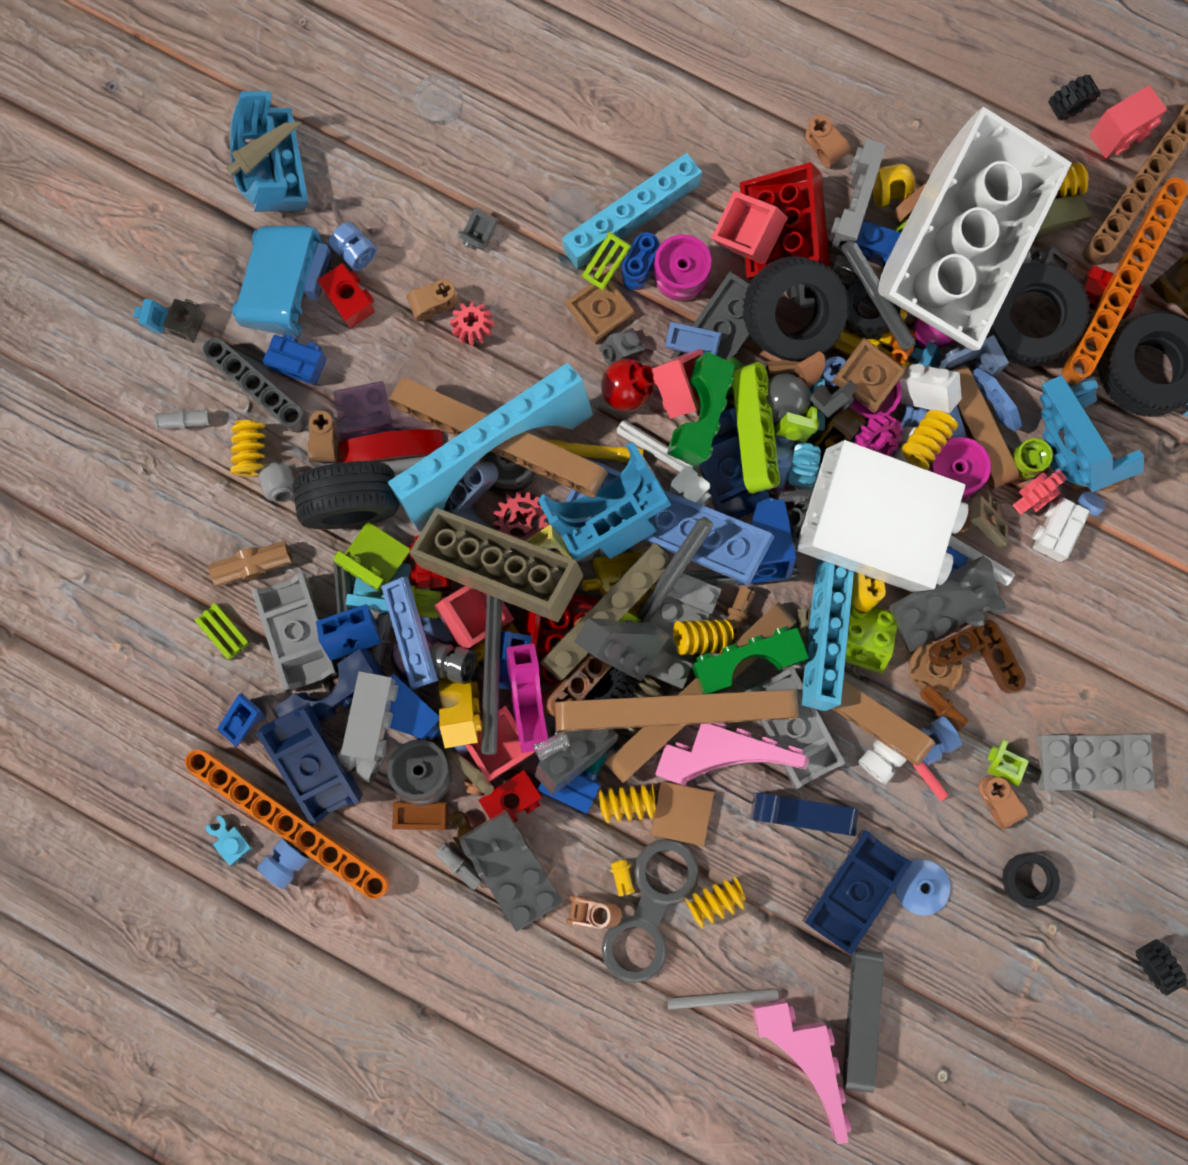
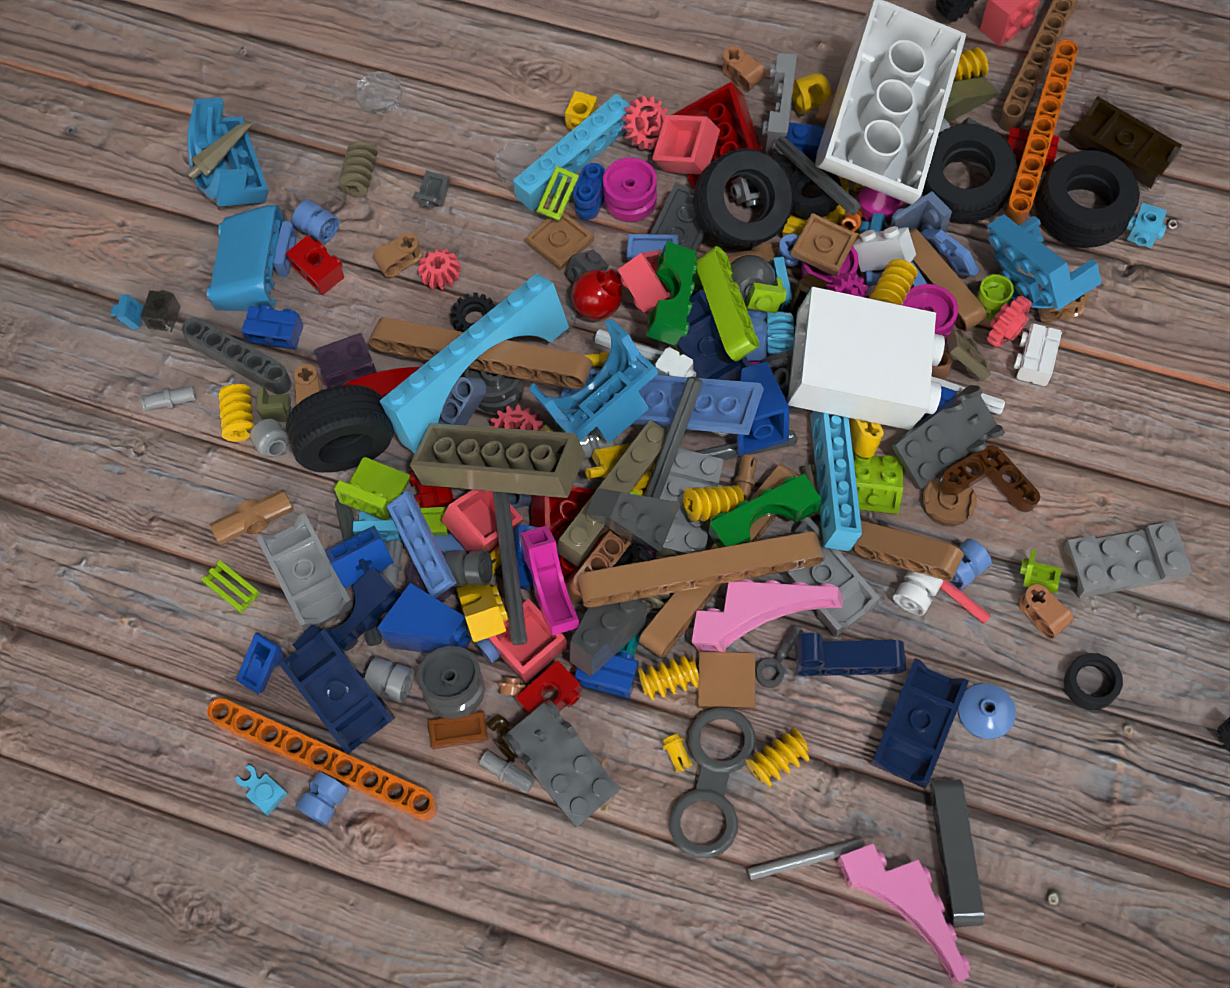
camera: 10 degrees left, 15 degrees down
light grey brick [341,671,398,762] -> none
dark tan bar [437,738,494,795] -> none
clear pin [533,731,571,761] -> none
nougat piece [566,895,622,929] -> none
nougat tile [797,351,825,388] -> none
dark grey bracket [810,380,857,417] -> none
dark orange axle [920,685,968,731] -> none
medium blue tile [1077,491,1106,516] -> none
none -> olive panel [257,386,291,422]
none -> dark tan piece [338,141,378,197]
none -> black tyre [451,293,495,332]
none -> yellow brick [565,91,598,130]
none -> coral gear [621,96,668,150]
none -> dark grey piece [756,625,802,688]

